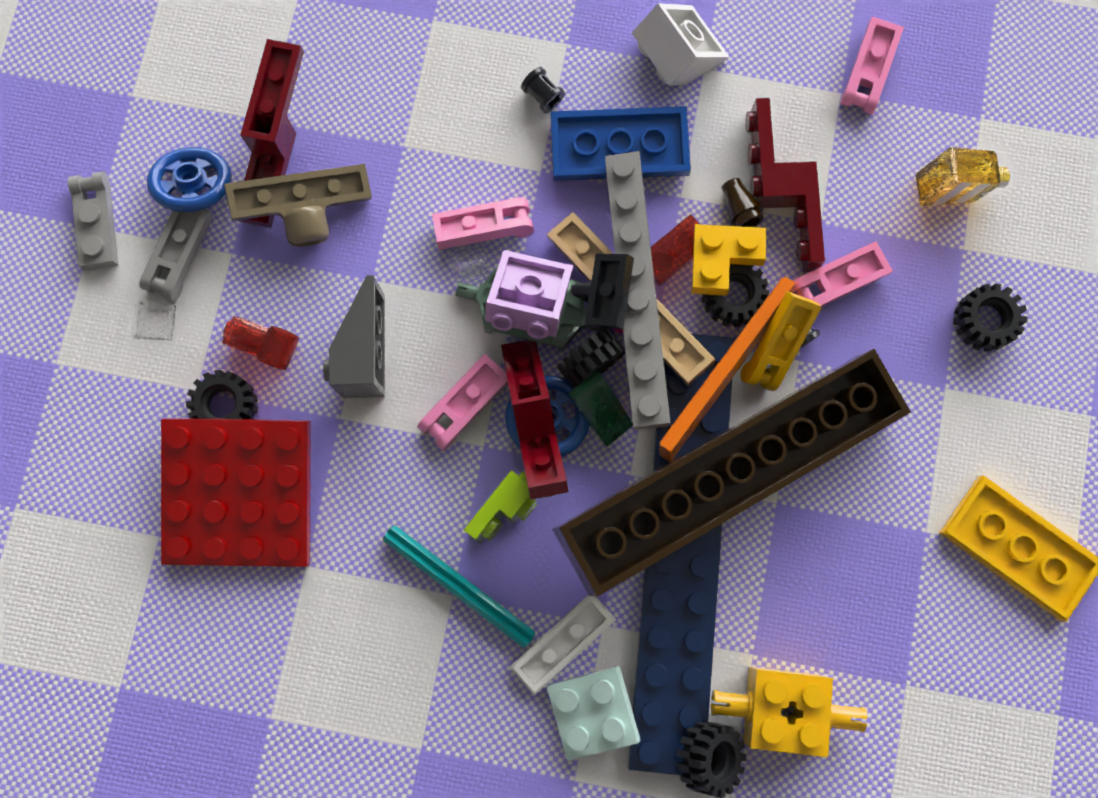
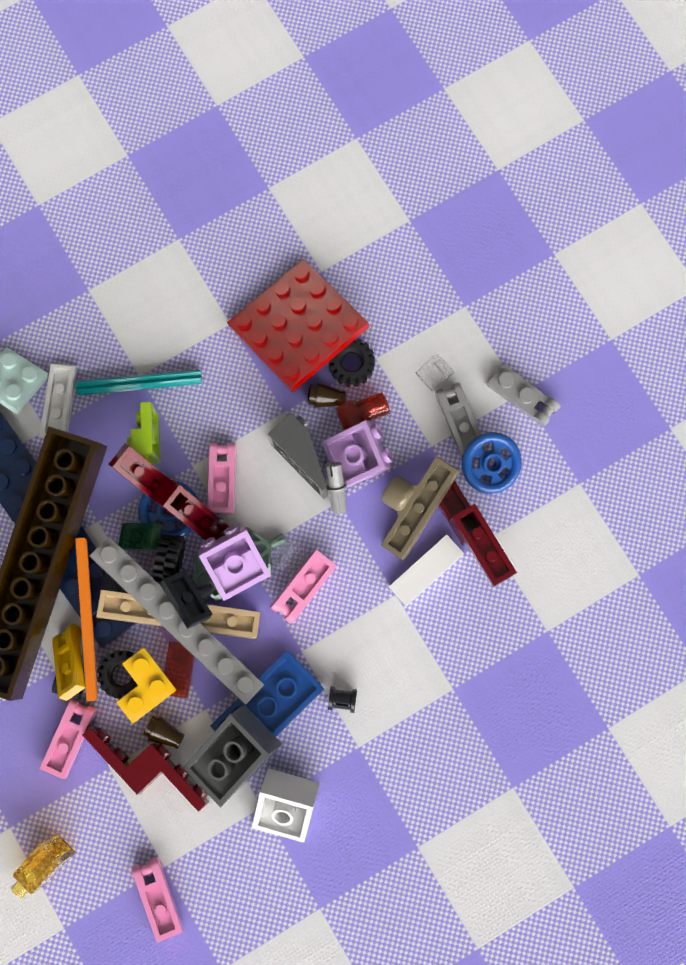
camera: 140 degrees right, 0 degrees up
none -> dark grey slope [183,705,282,808]
none -> dark brown cone [307,383,346,408]
none -> lavender plate [321,420,393,488]
none -> light grey axle [325,461,347,514]
none -> white tile [388,535,464,607]

